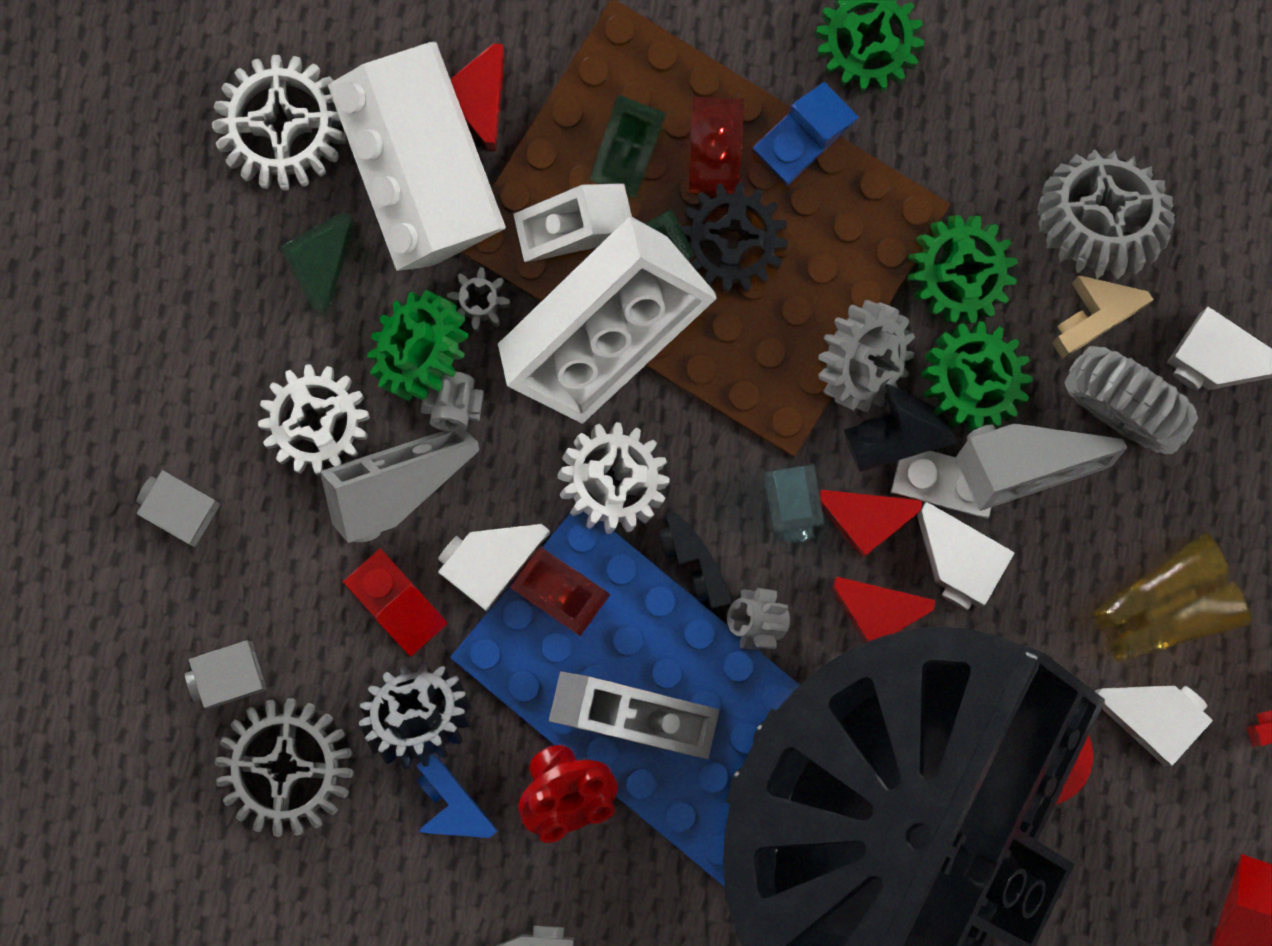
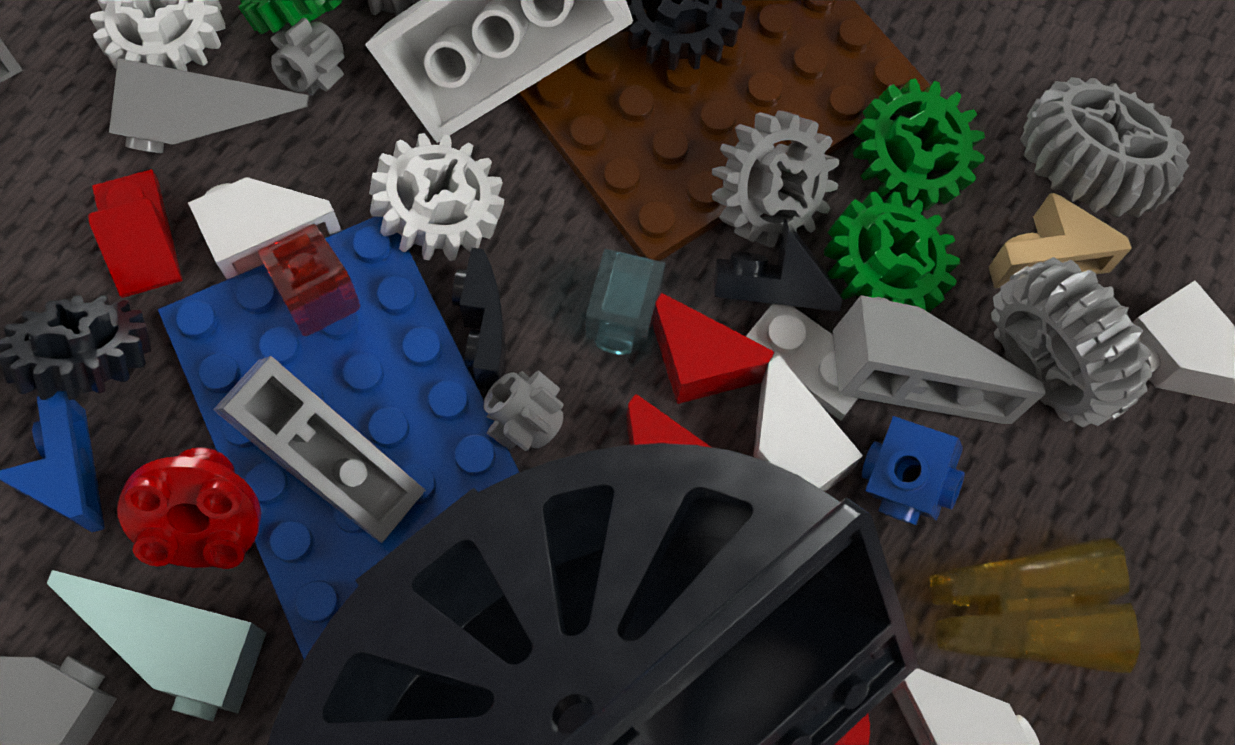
camera: 25 degrees right, 15 degrees down
none -> light aqua slope [47,570,266,721]
none -> blue brick [862,416,965,526]

